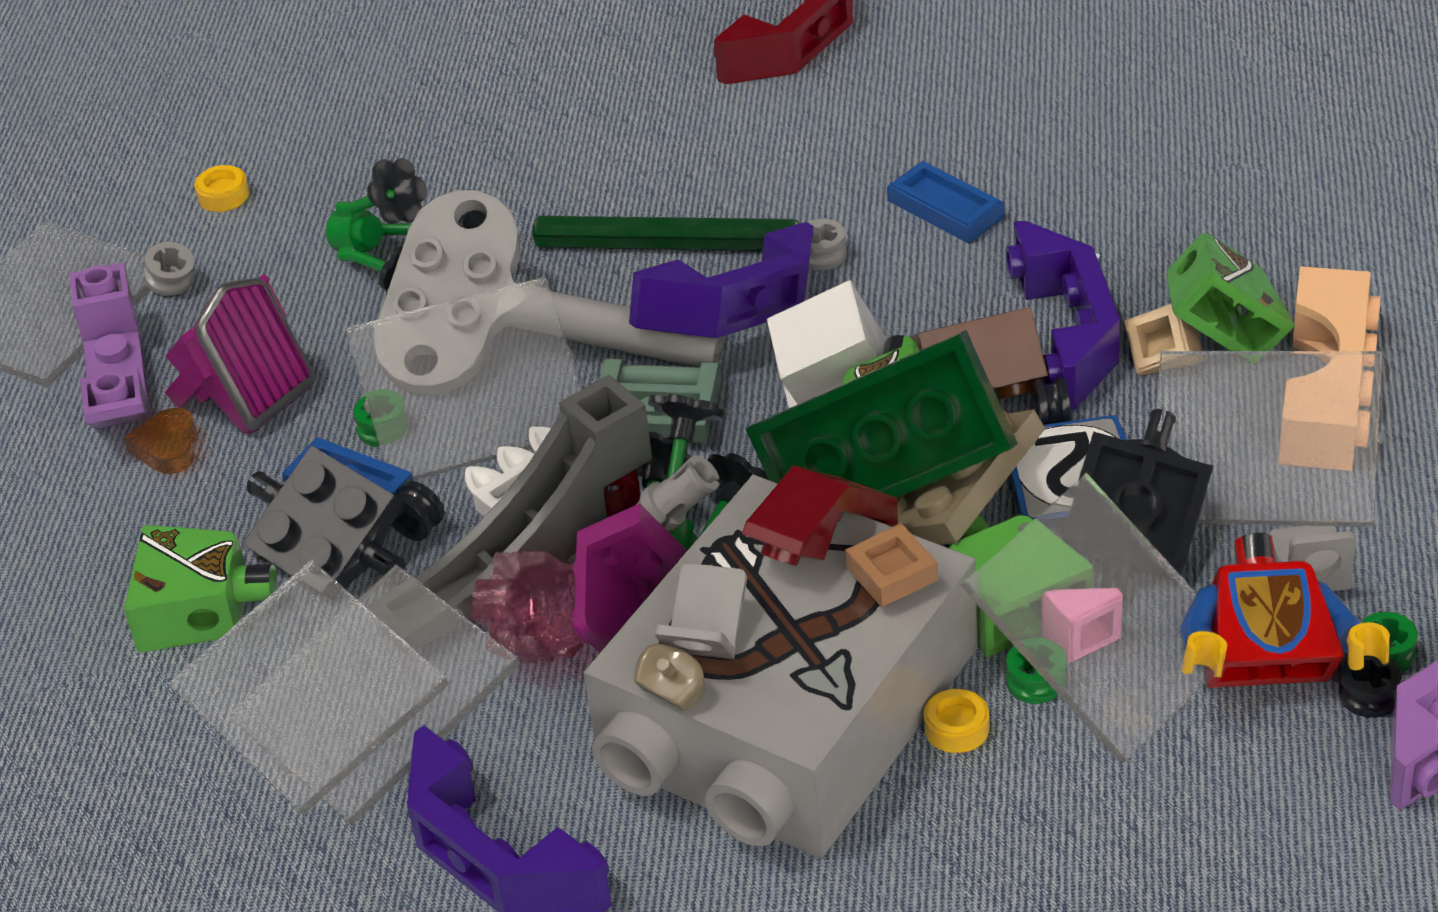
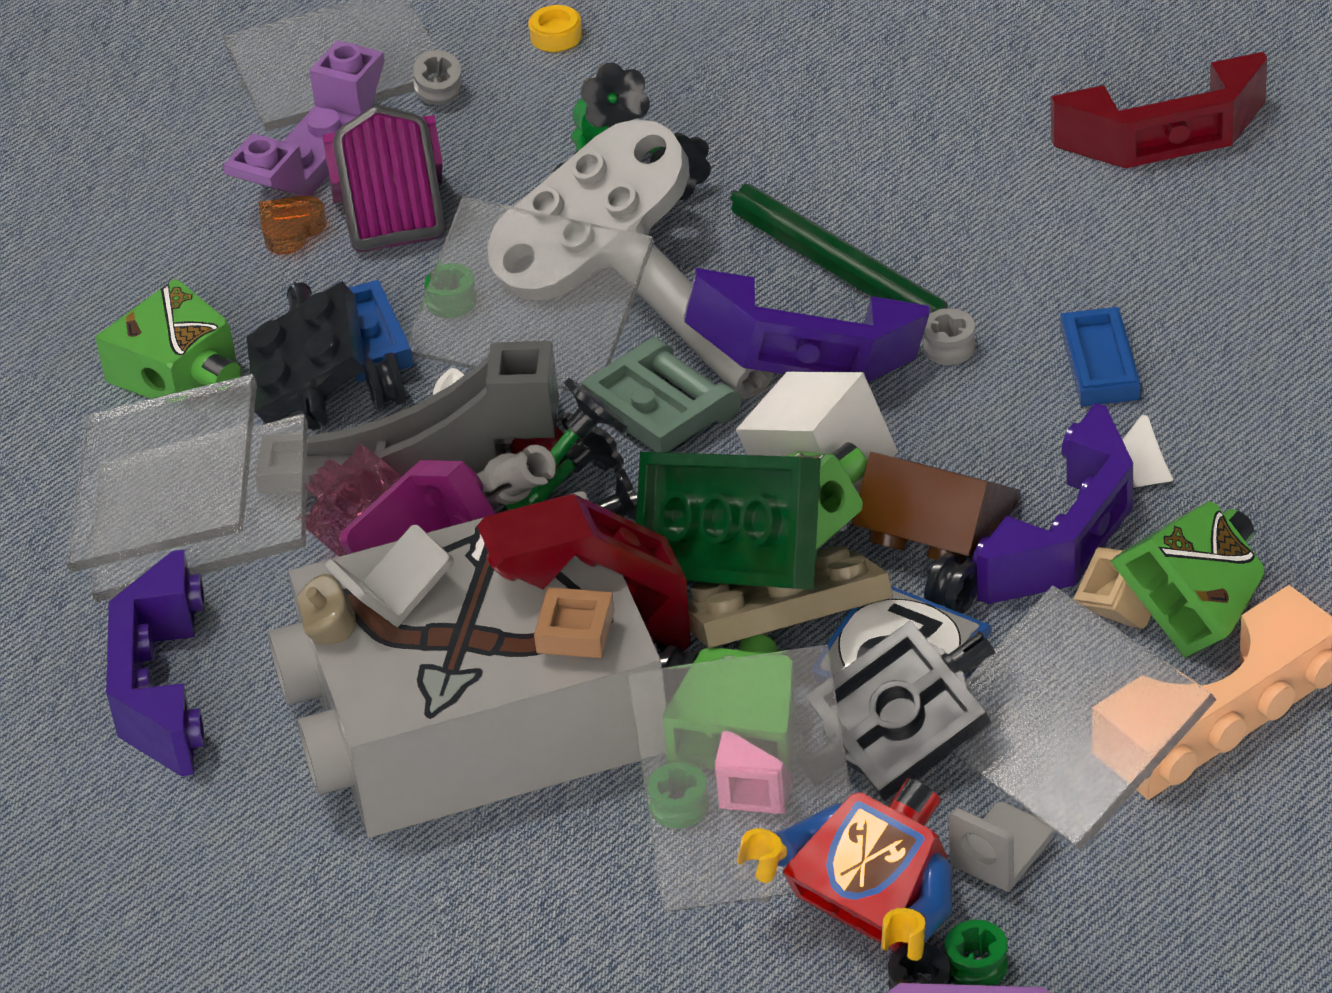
camera: 40 degrees right, 0 degrees up
yellow tile [923,689,990,753] -> none

